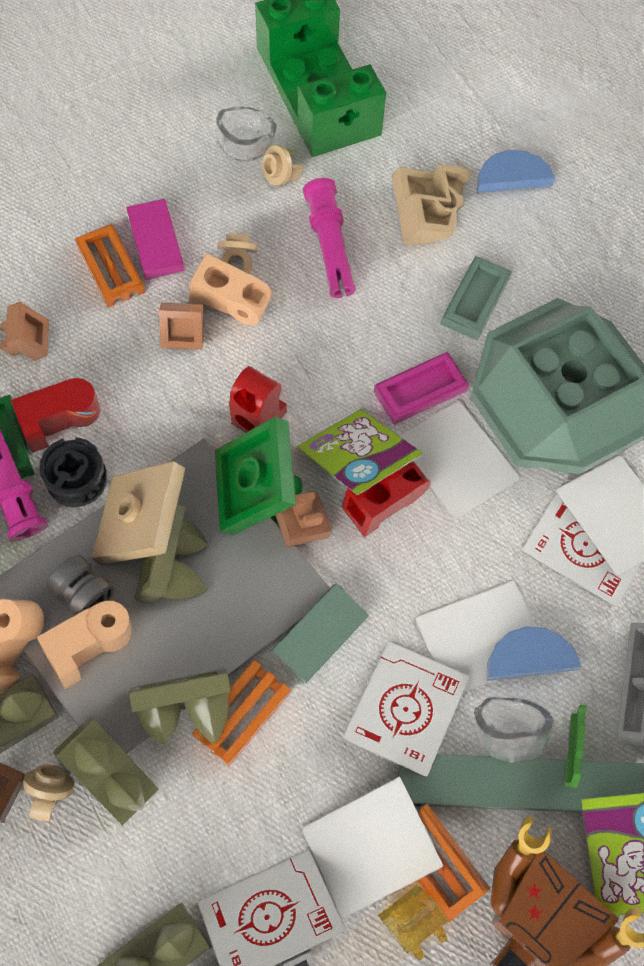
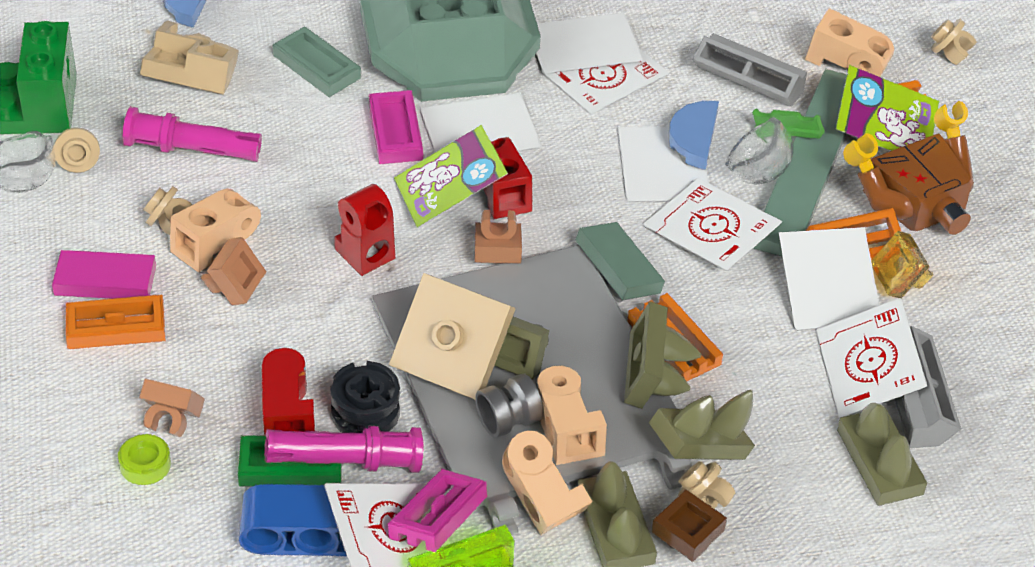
camera: 70 degrees left, 20 degrees down
green tile [215,417,303,535] -> none

